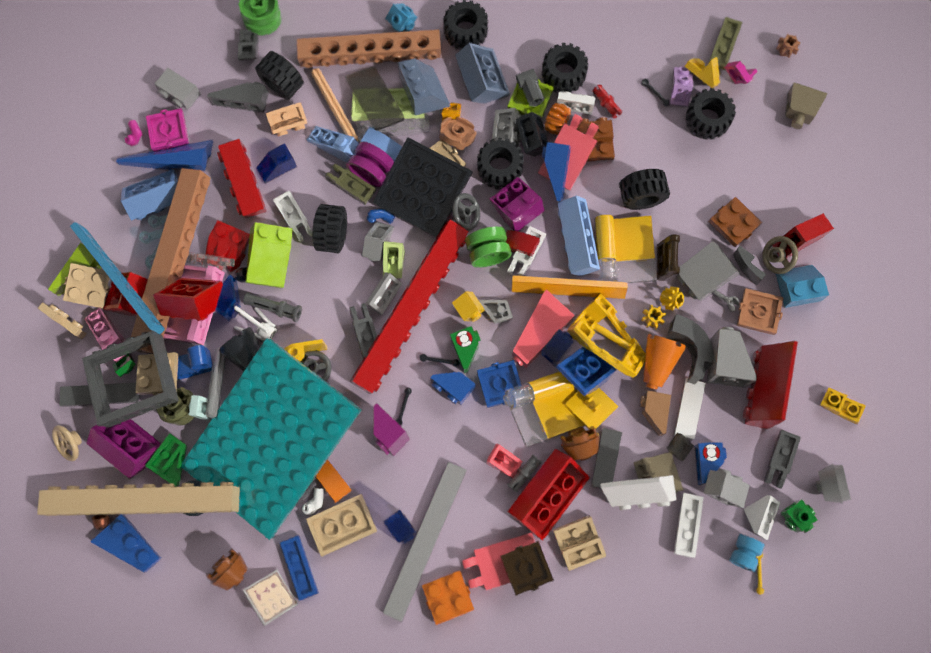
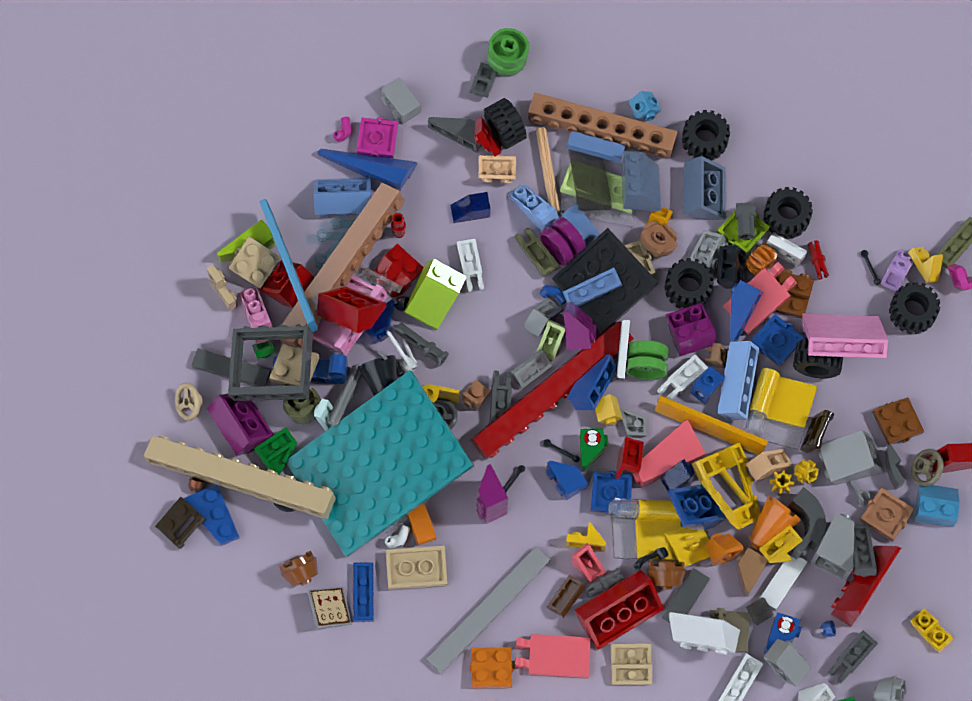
camera: 15 degrees right, 5 degrees down
red wedge [217,139,267,219] -> none
black tyre [312,204,347,254] -> none
clear blue slope [383,510,416,544] -> none
dark grey piece [452,193,480,230] -> none
dark brown plate [500,541,554,596] -> none
red slope [505,230,540,257] -> none
none -> dark brown plate [155,497,207,549]
none -> red pin [391,213,406,238]
none -> nougat bracket [462,380,491,410]
none -> red plate [474,117,501,157]
none -> reddish brown plate [547,575,586,618]
none -> medium blue tile [563,268,623,307]
none -> magenta slope [564,302,597,350]
none -> yellow slope [566,522,606,551]
none -> medium blue tile [567,131,626,163]
none -> blue slope [568,355,617,410]
none -> red panel [615,436,644,479]
none -> white tile [617,320,630,378]
none -> black piece [631,547,669,572]
none -> blue bracket [690,366,724,404]
none -> medium nougat tile [705,343,728,368]
none -> orange slope [705,533,744,566]
none -> light nougat slope [746,449,792,481]
none -> blue plate [751,314,805,367]
none -> yellow slope [759,525,803,563]
none -> bright pink panel [801,313,888,358]
none -> blue hinge [820,620,836,637]
none -> dark grey plate [853,526,877,577]

